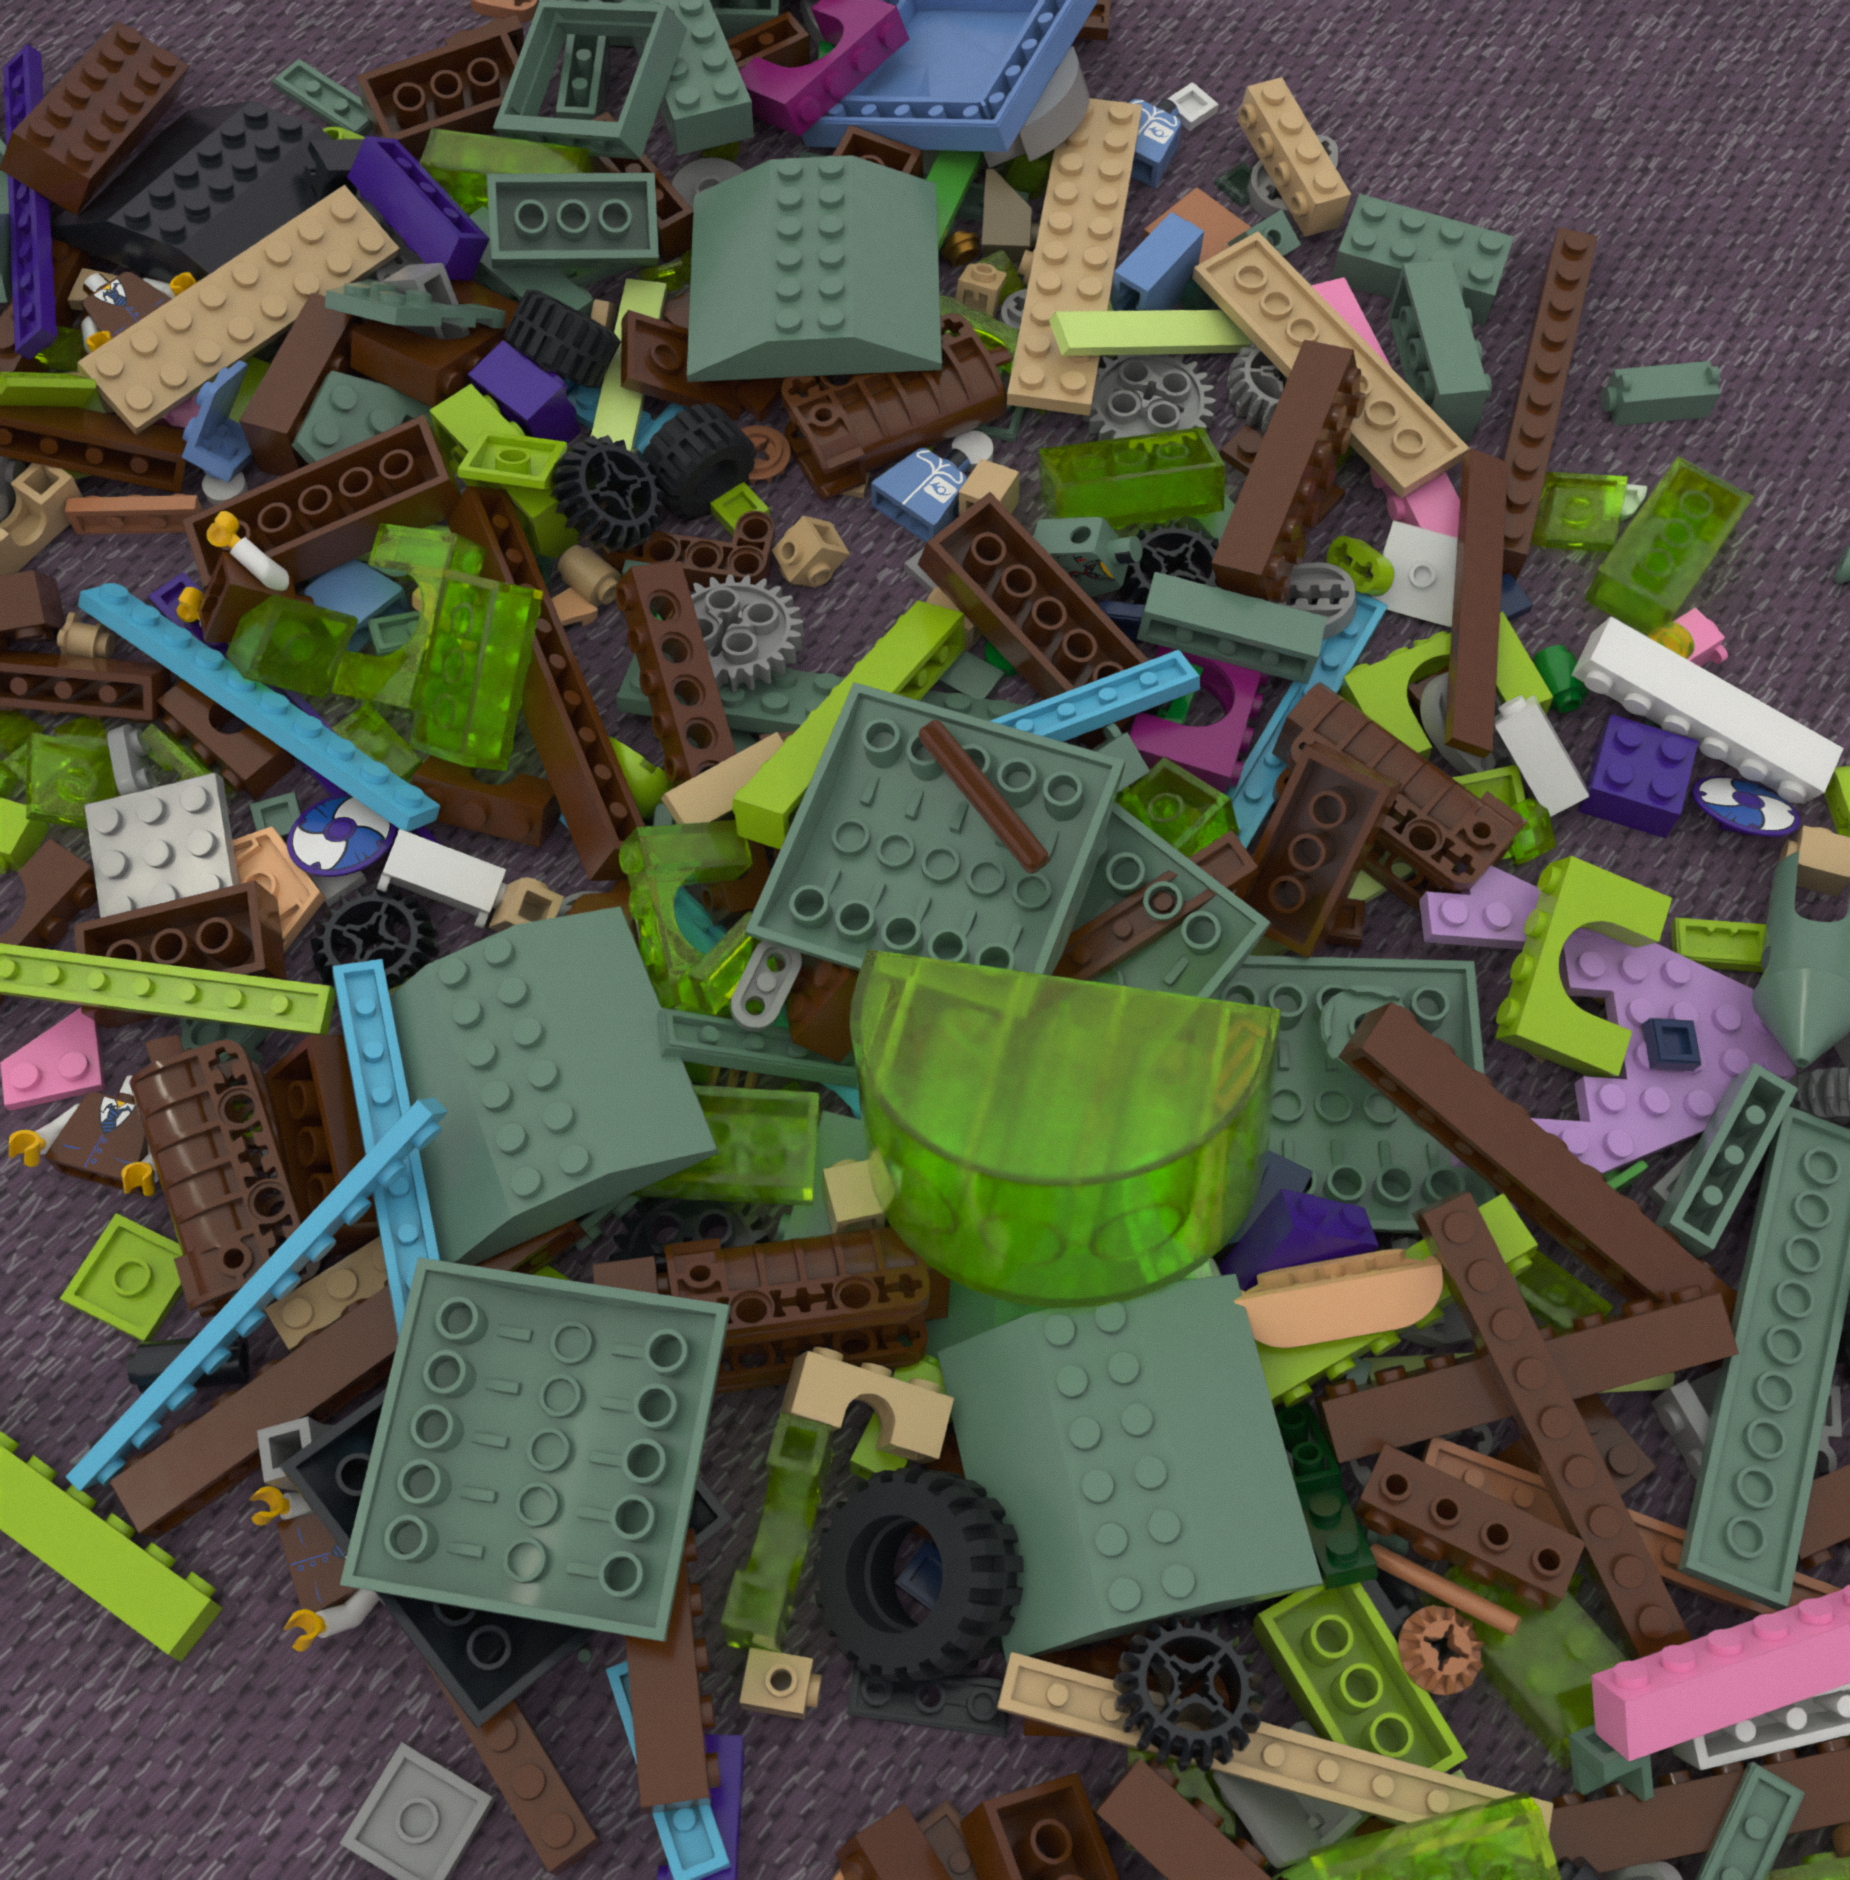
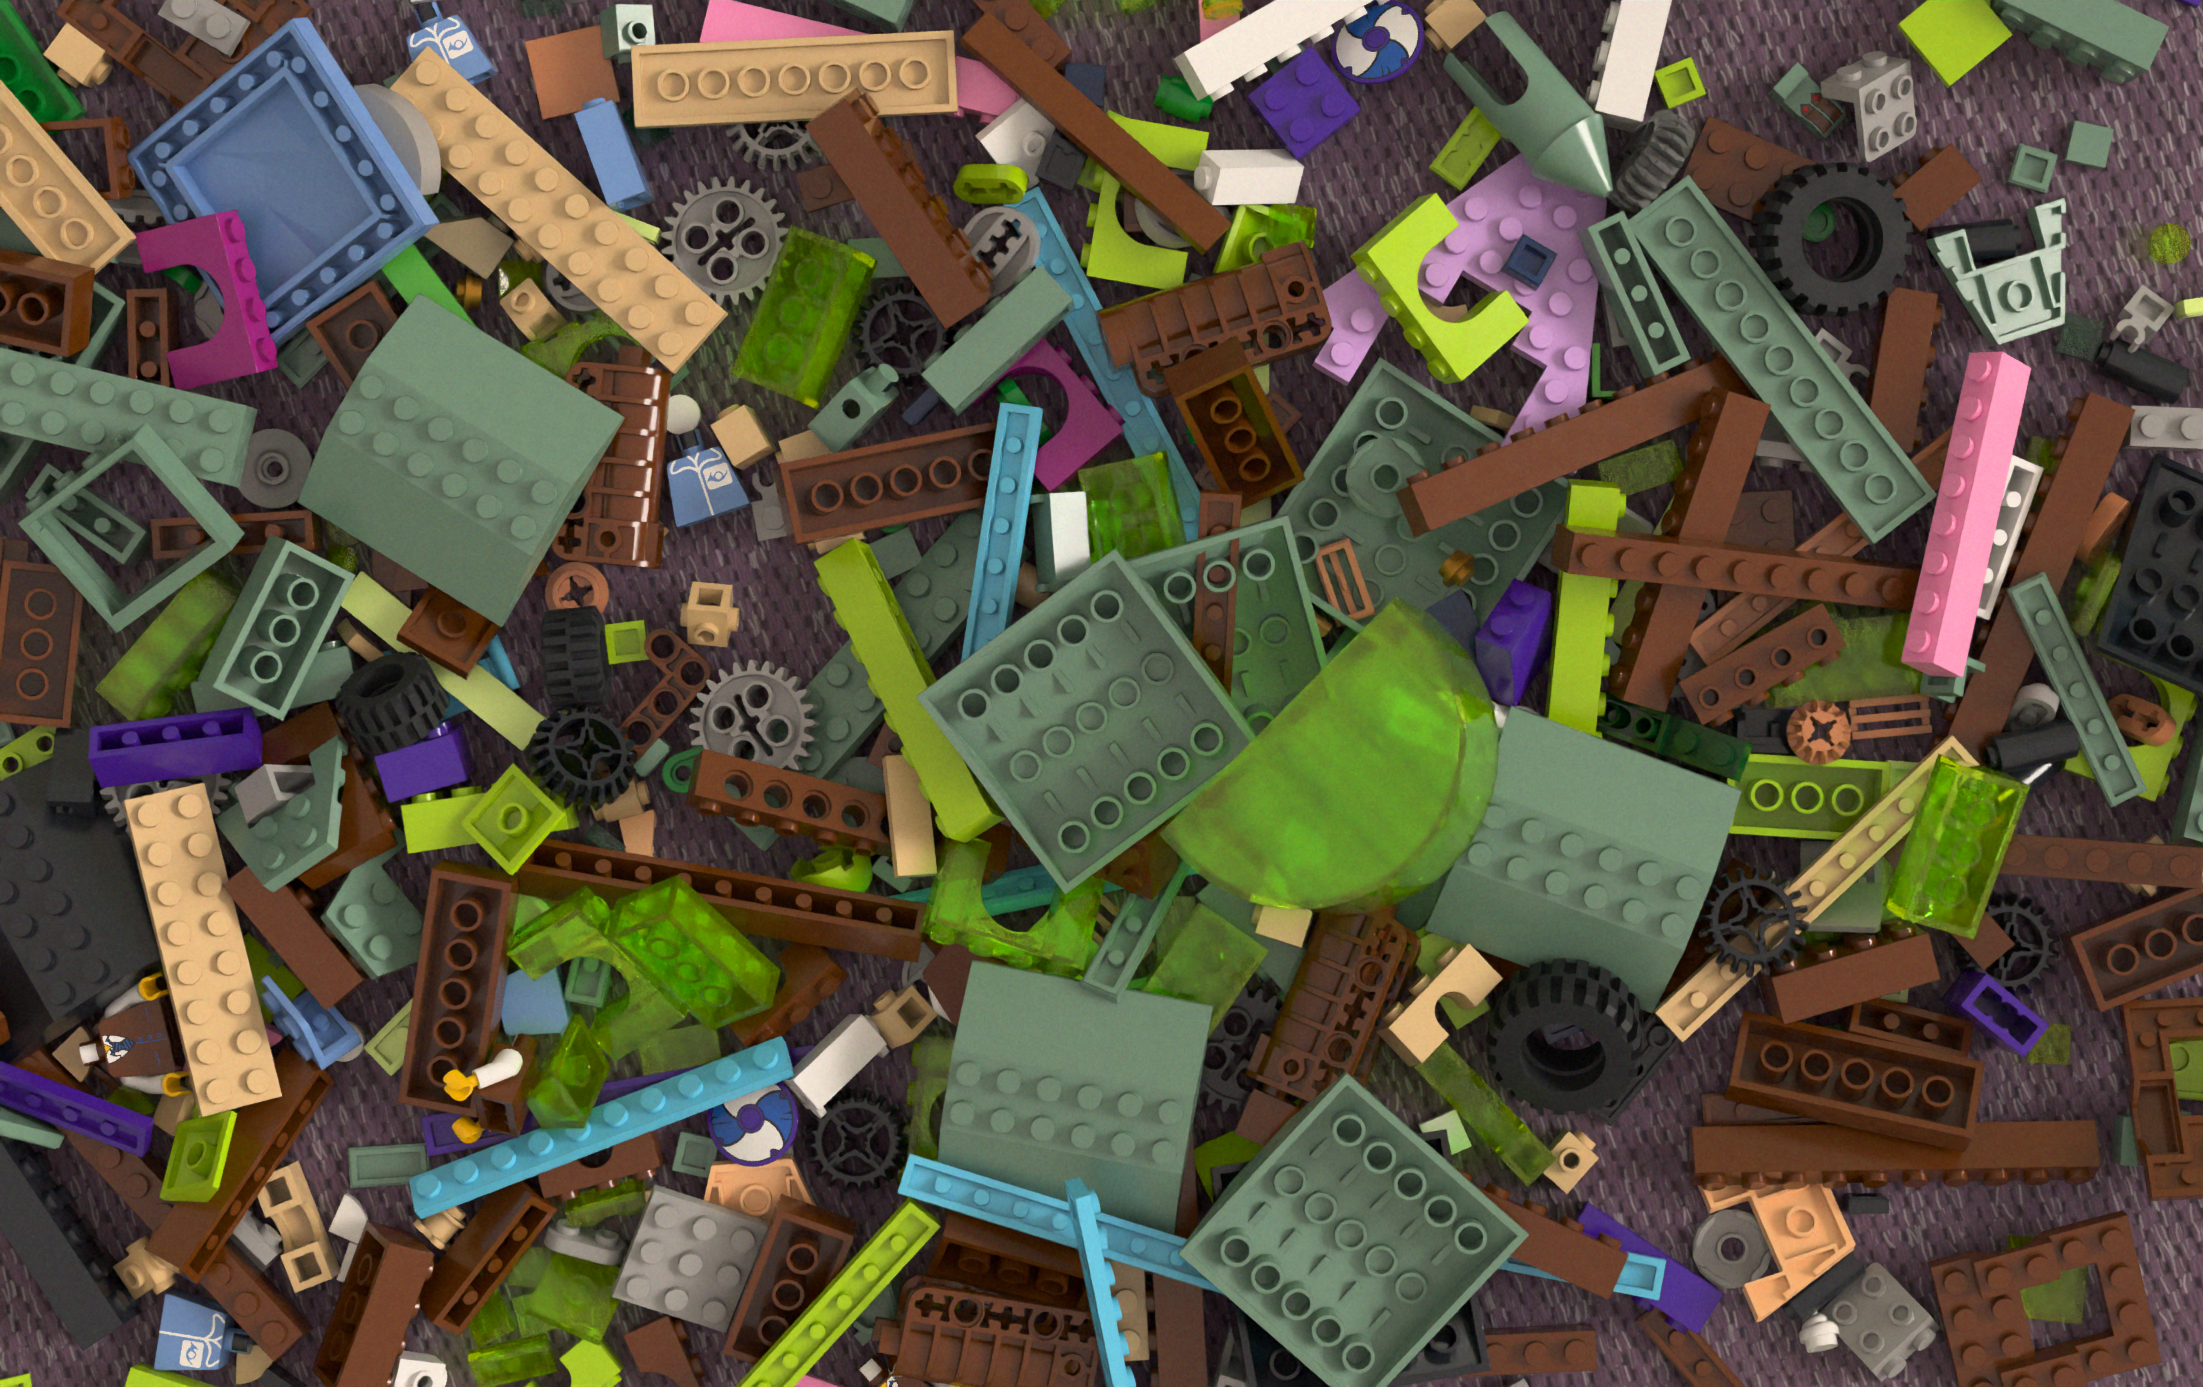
camera: 60 degrees left, 25 degrees up
nougat plate [65,494,203,535] -> none
clear neon green plate [688,911,762,1015] -> none
light grey plate [730,941,802,1032] -> none
reddish brown axle [919,720,1049,874] -> none
yellowish green tile [1049,310,1252,356] -> none
light nougat brick [1234,1249,1443,1348] -> none
nougat bar [1370,1542,1522,1637] -> none
none -> white tile [328,1193,368,1244]
none -> sand green tile [348,1142,431,1188]
none -> black hinge [1035,127,1089,196]
none -> tile [1418,1108,1471,1155]
none -> pearl gold plate [1438,550,1475,588]
none -> nougat tile [1847,693,1933,740]

